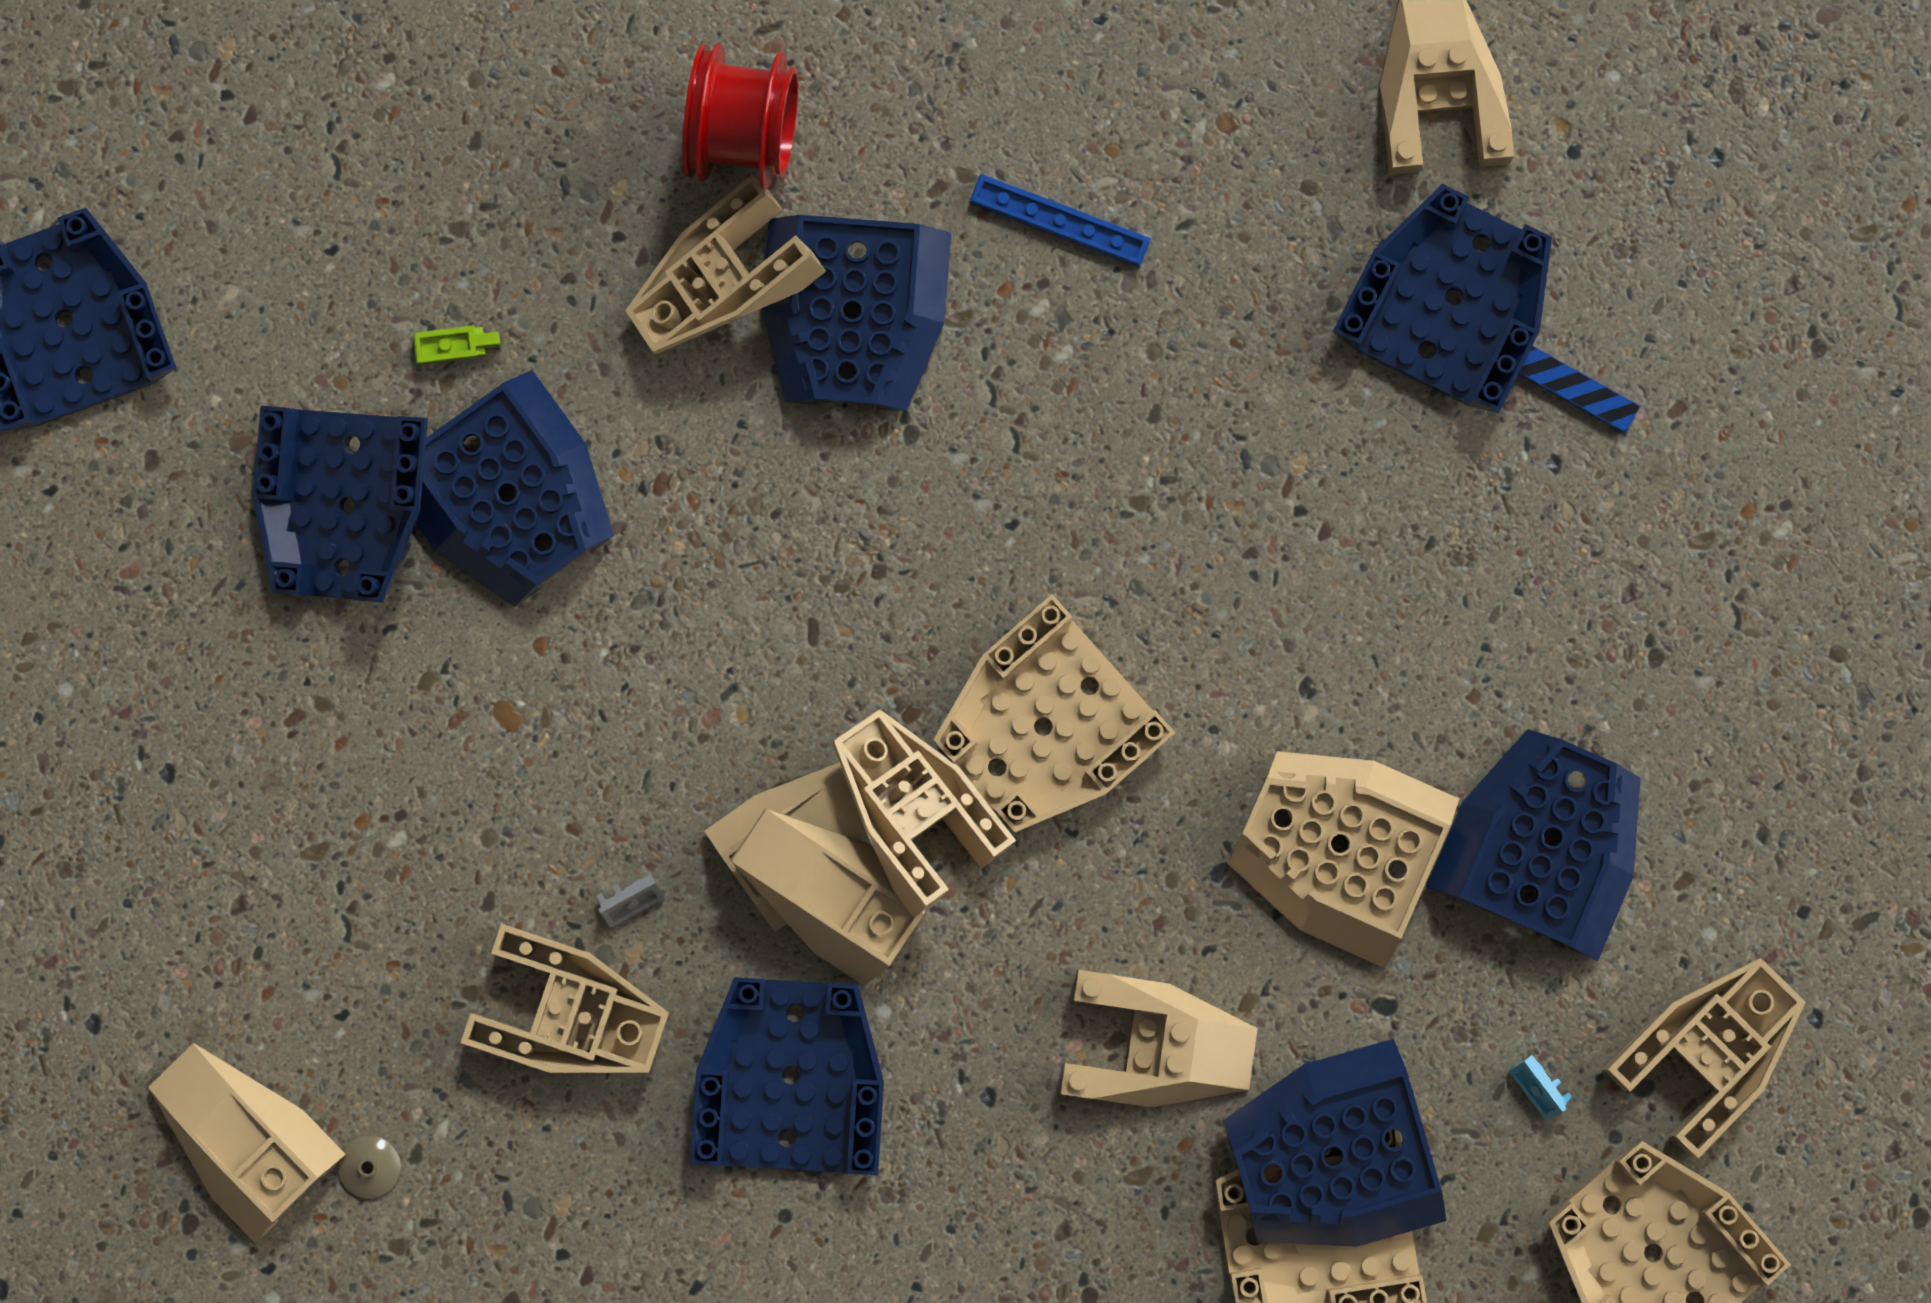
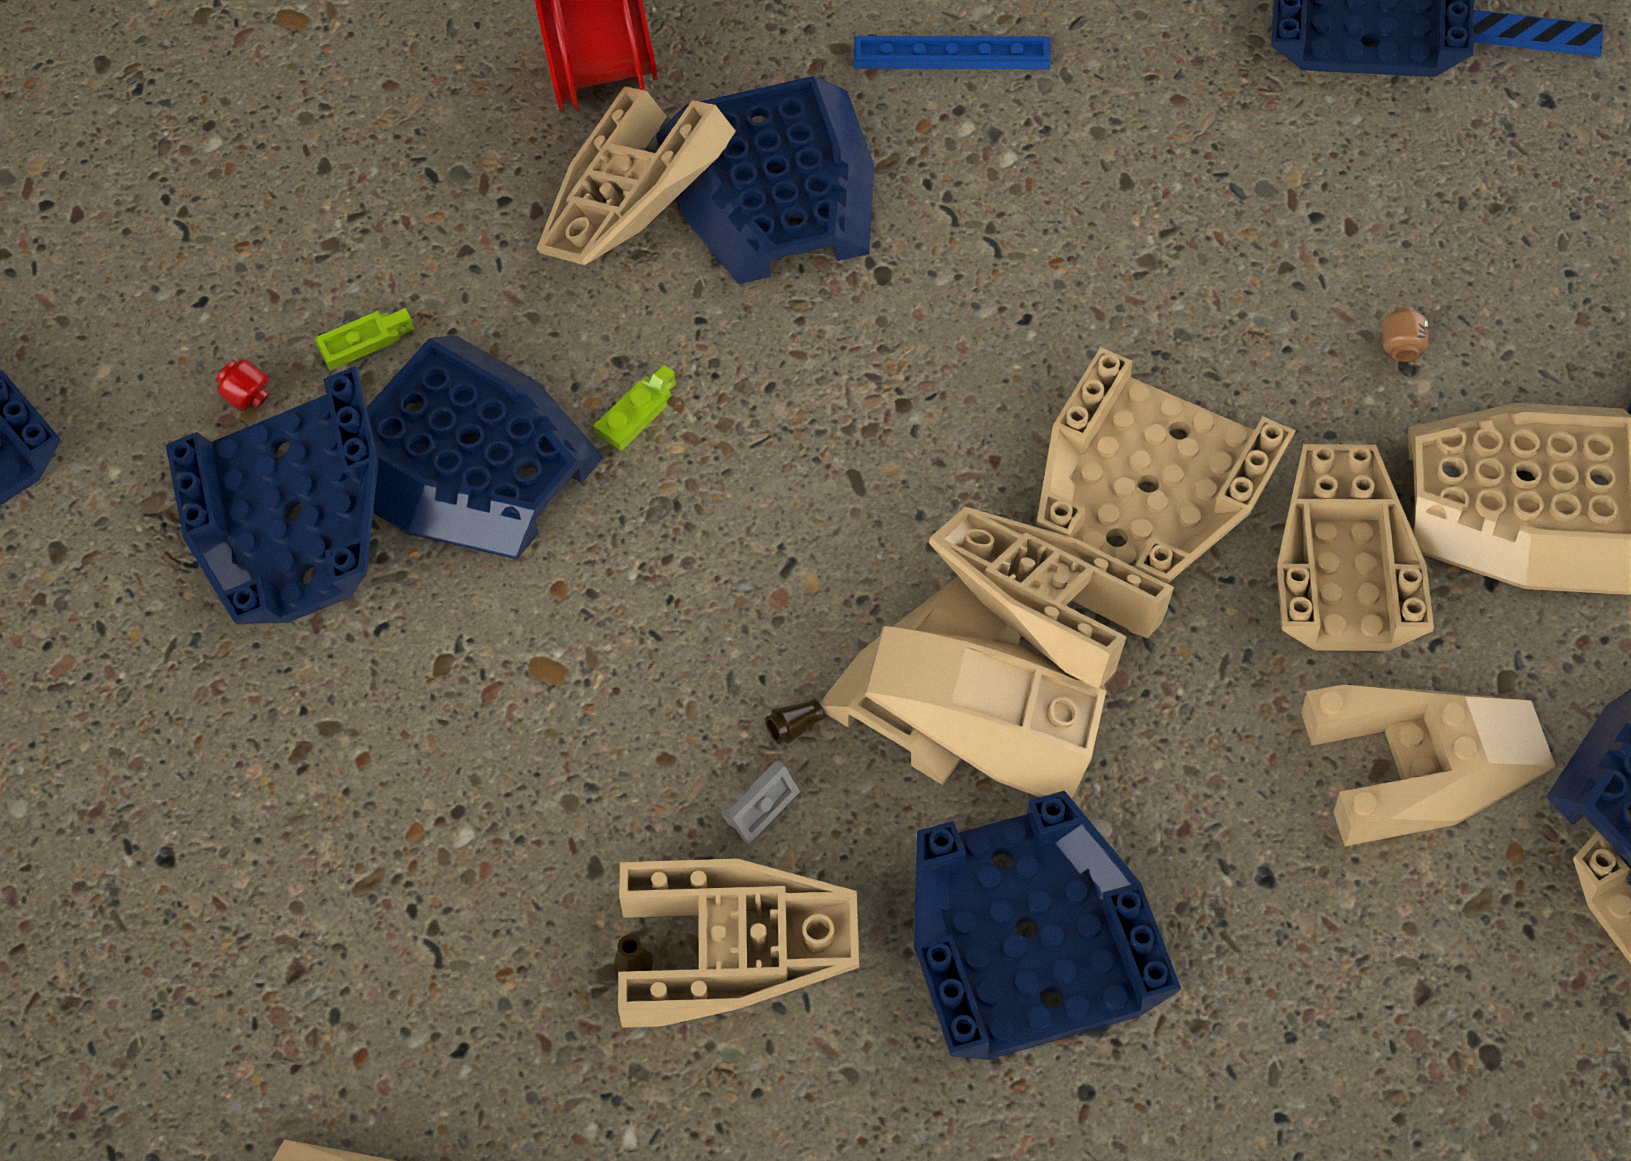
camera: 15 degrees left, 25 degrees down
none -> red head [216,359,270,411]
none -> lime hinge [593,365,676,451]
none -> dark brown cone [613,935,653,976]
none -> dark brown cone [765,699,824,744]
none -> tan wedge [1277,444,1434,651]
none -> medium nougat head [1382,307,1428,362]

